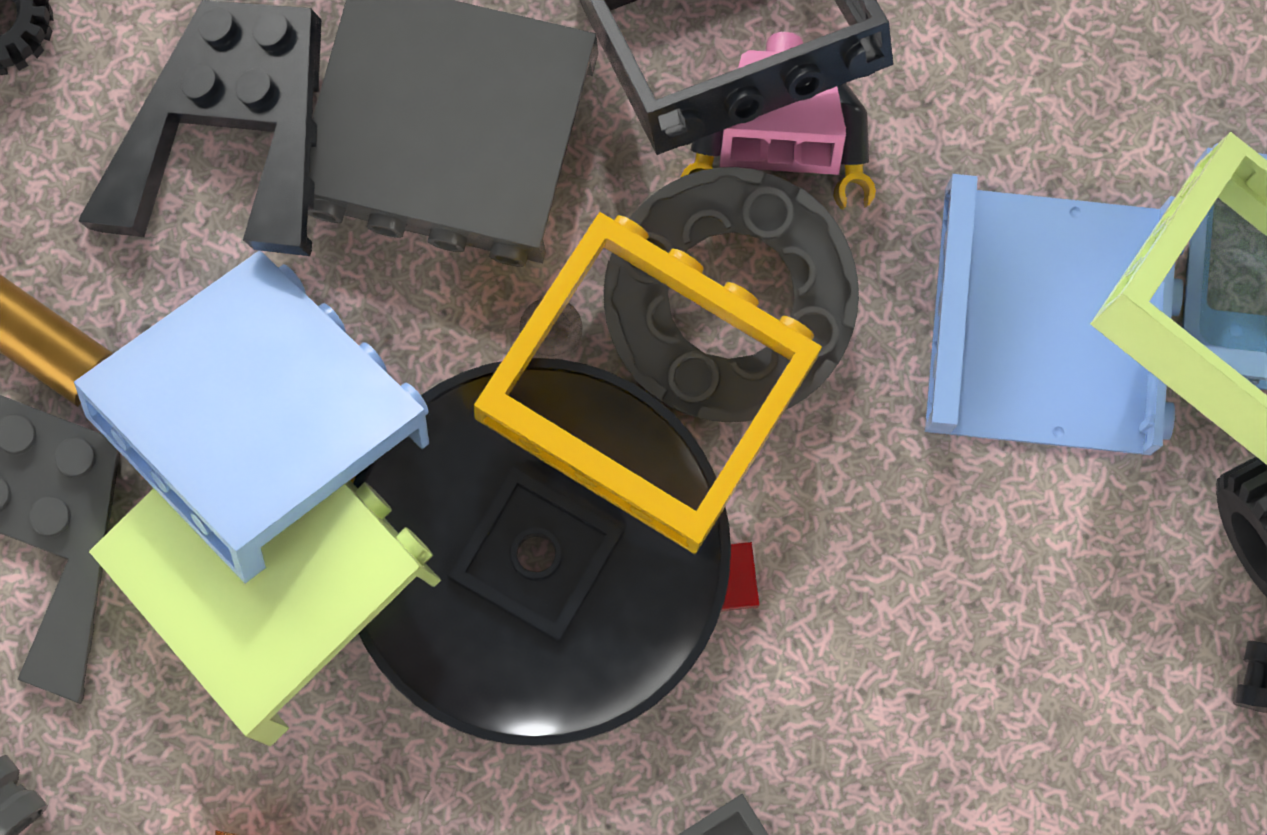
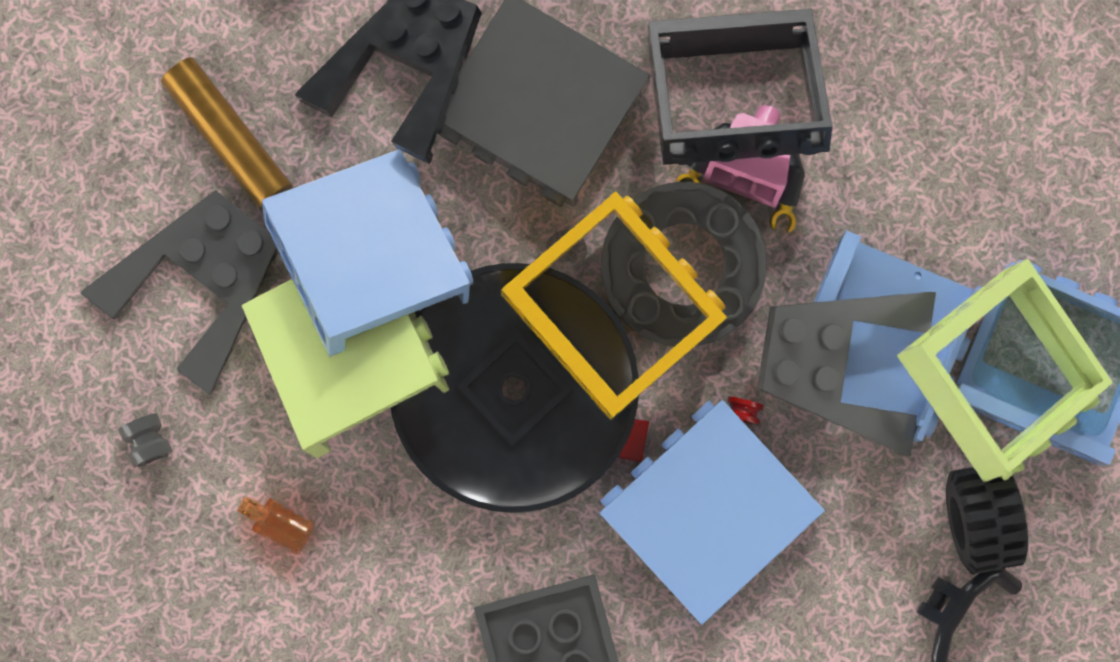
camera: 20 degrees right, 5 degrees up
none -> light blue panel [599,400,825,625]
none -> red bush [727,396,764,426]
none -> dark grey wing [757,292,936,456]

